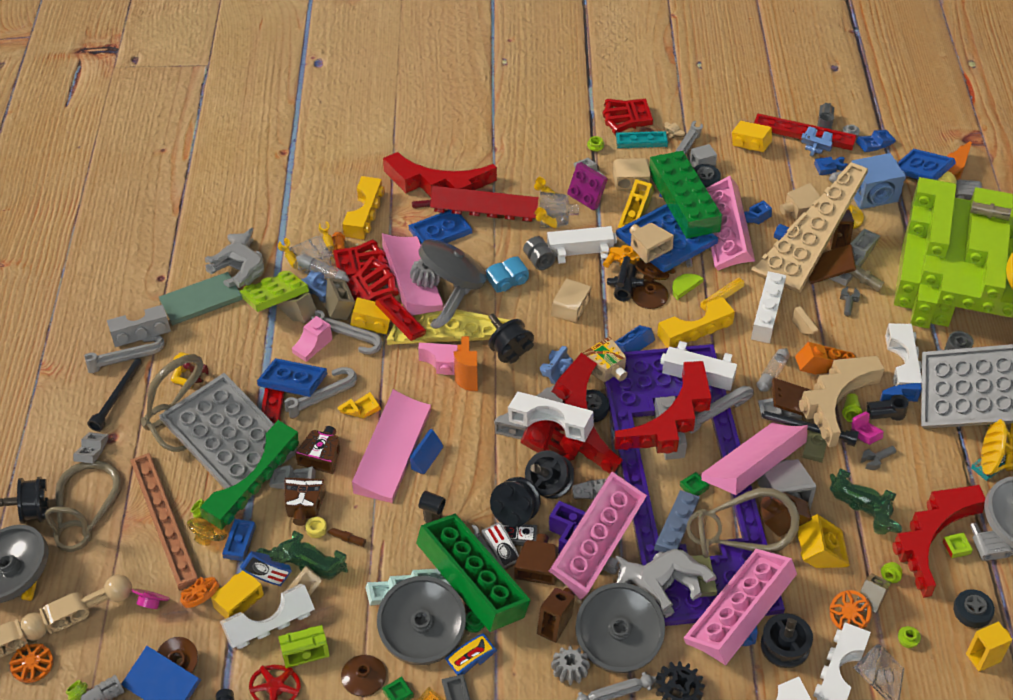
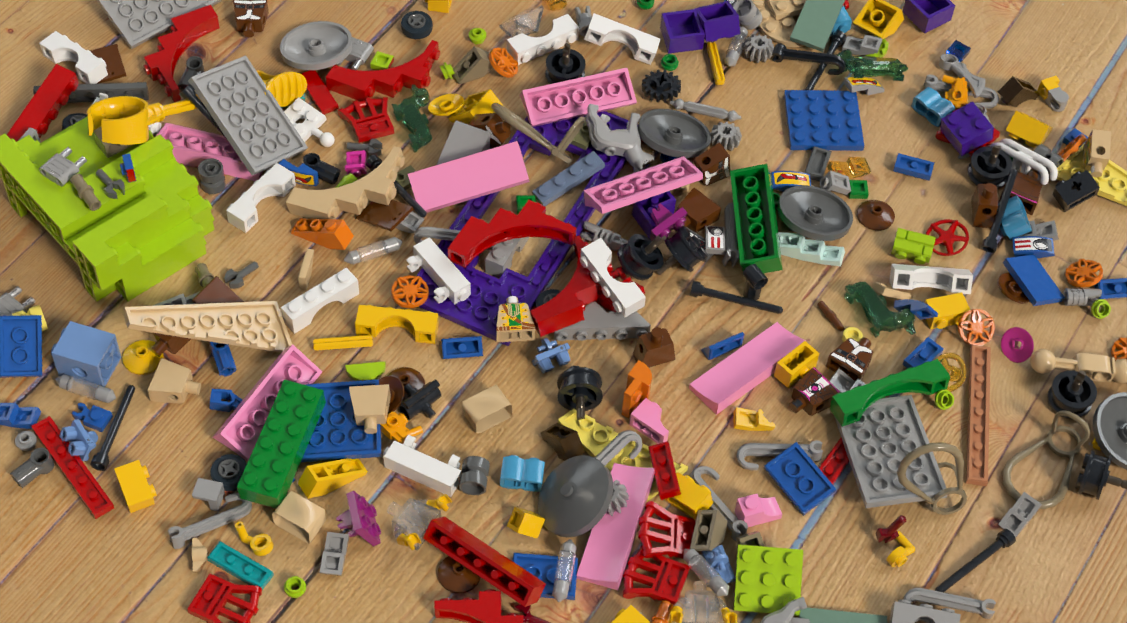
camera: 150 degrees left, 5 degrees up
none -> black piece [90,385,135,471]
none -> dark grey bar [96,169,125,199]
none -> blue plate [120,153,136,183]
none -> yellow plate [235,521,274,556]
none -> white plate [284,97,335,147]
none -> red tile [301,70,339,115]
none -> red plate [337,97,394,143]
none -> orange wheel [391,276,429,308]
none -> yellow dish [428,94,464,116]
none -> yellow panel [507,506,545,538]
none -> dark brown arch [540,423,585,461]
none -> piece [552,539,576,602]
none -> reddish brown torso [633,327,676,368]
none -> magenta plate [650,204,687,241]
none -> black piece [690,281,783,314]
none -> yellow brick [774,341,820,389]
none -> light grey bracket [820,170,851,195]
none -> black wheel [1047,370,1097,419]

